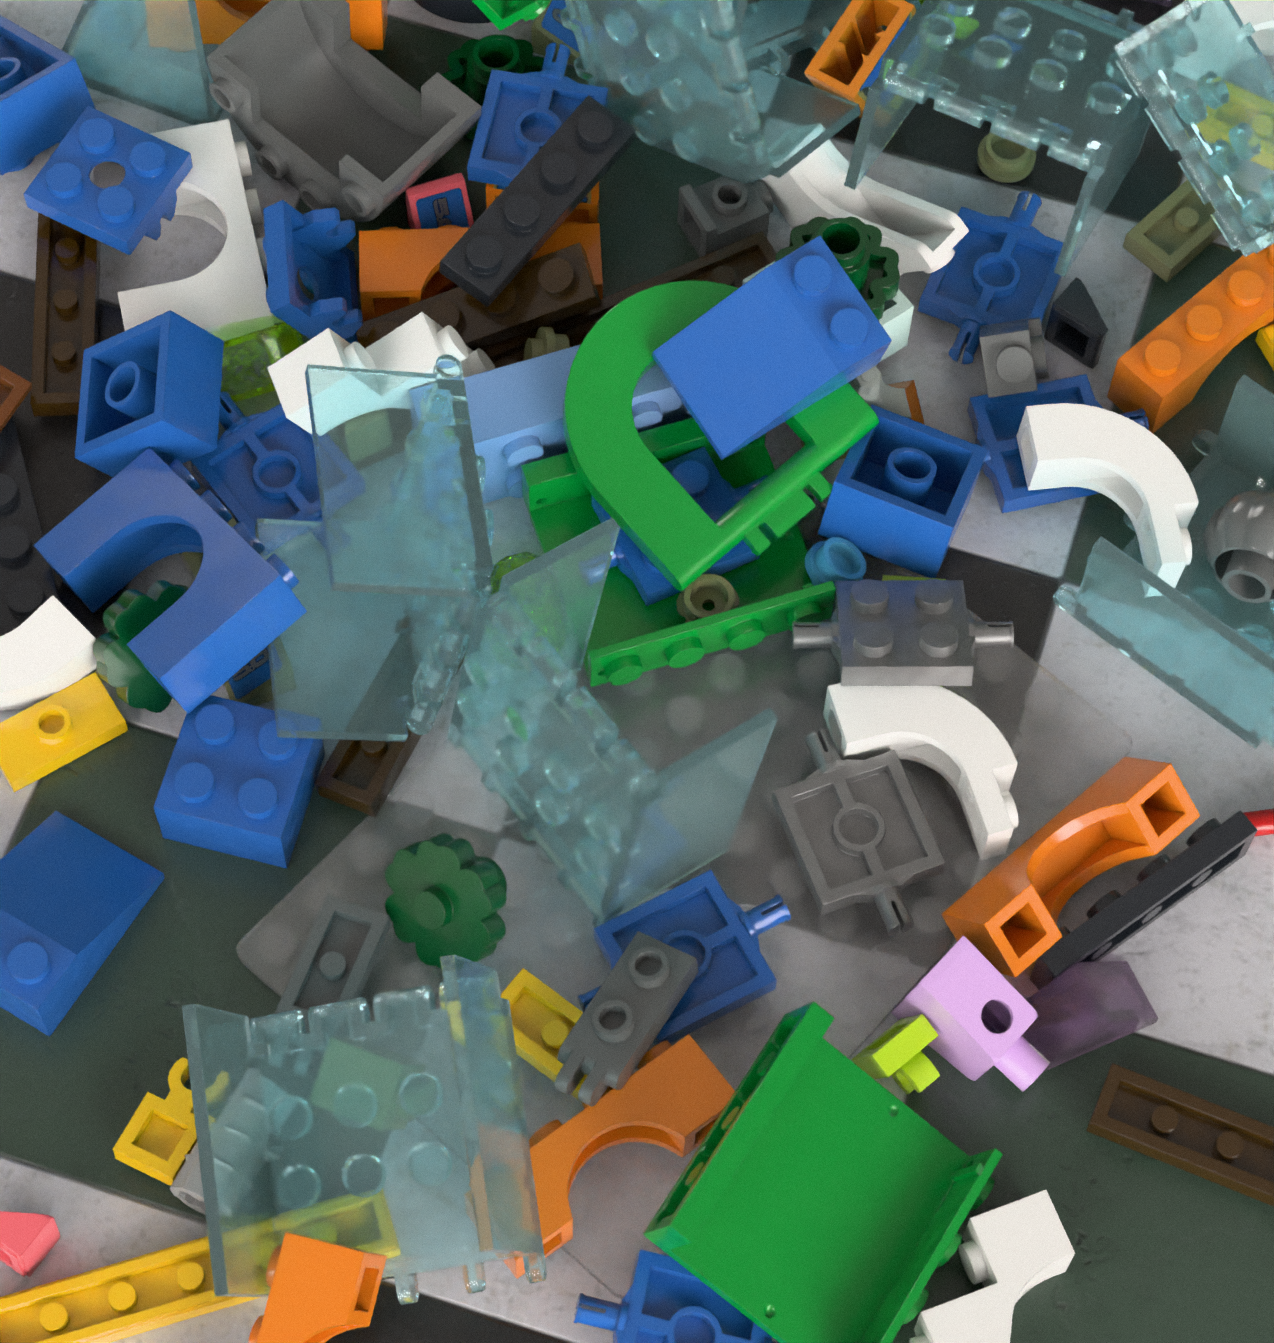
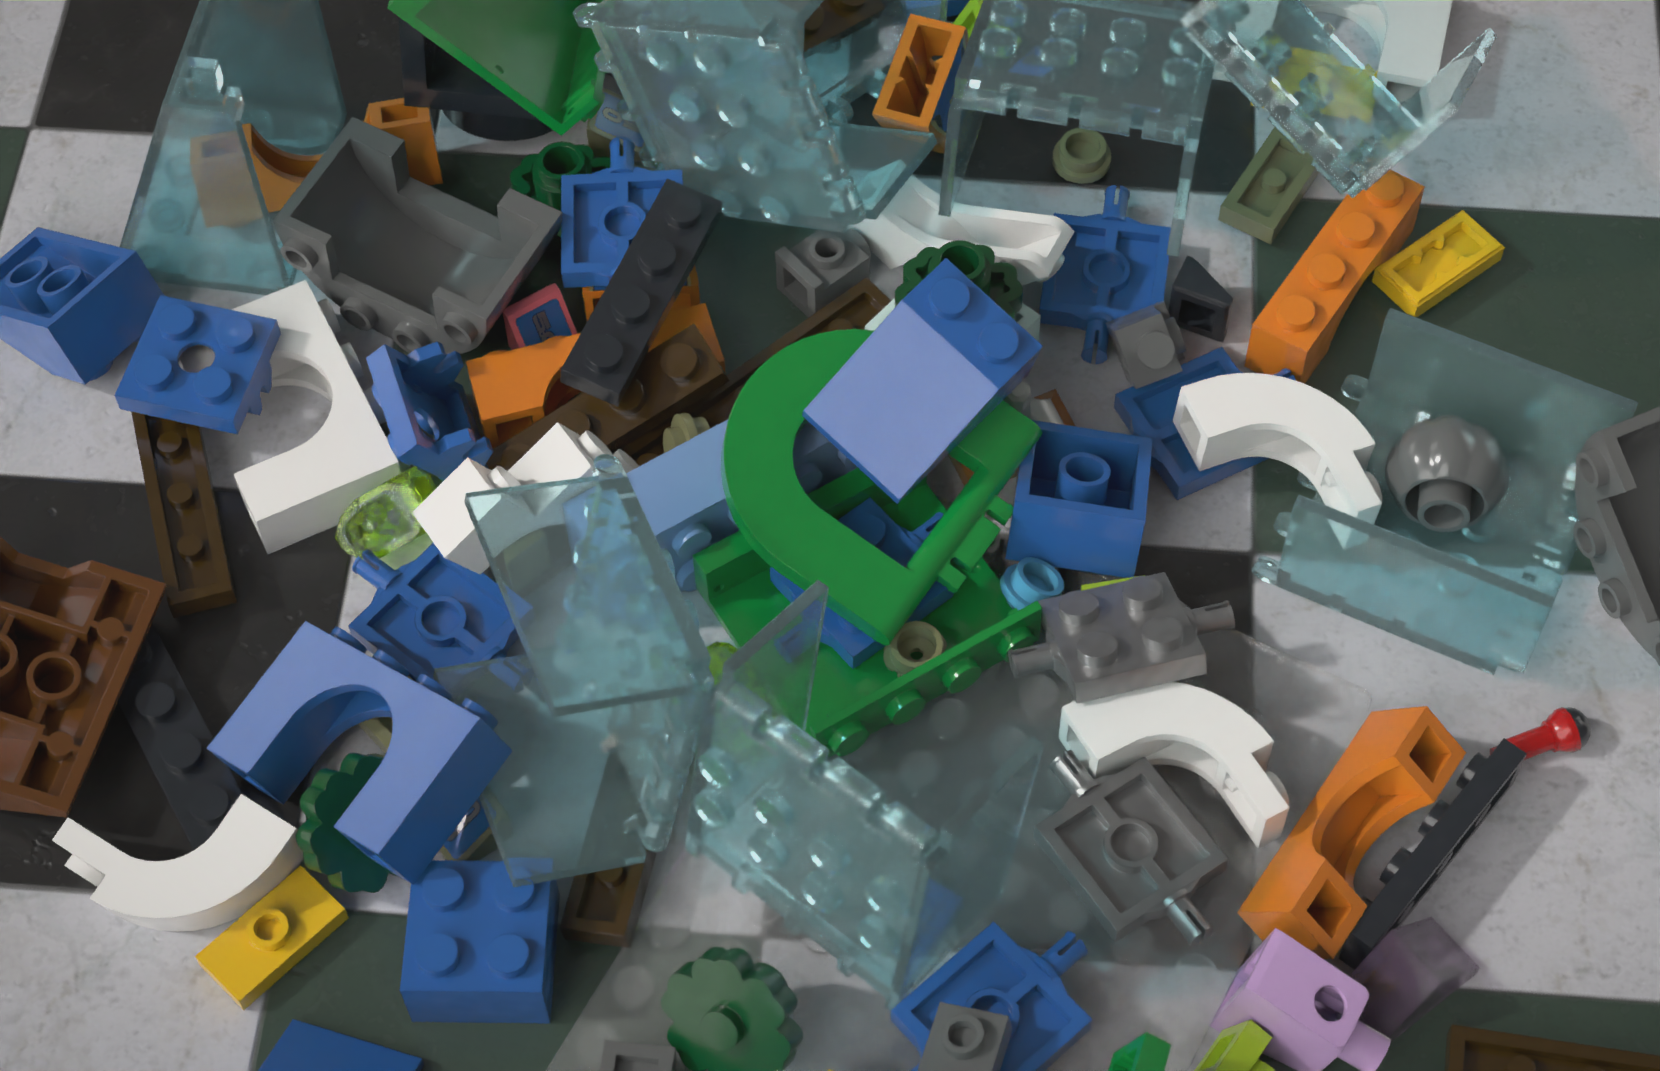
camera: 10 degrees left, 5 degrees down
blue brick [75,310,224,477] -> none

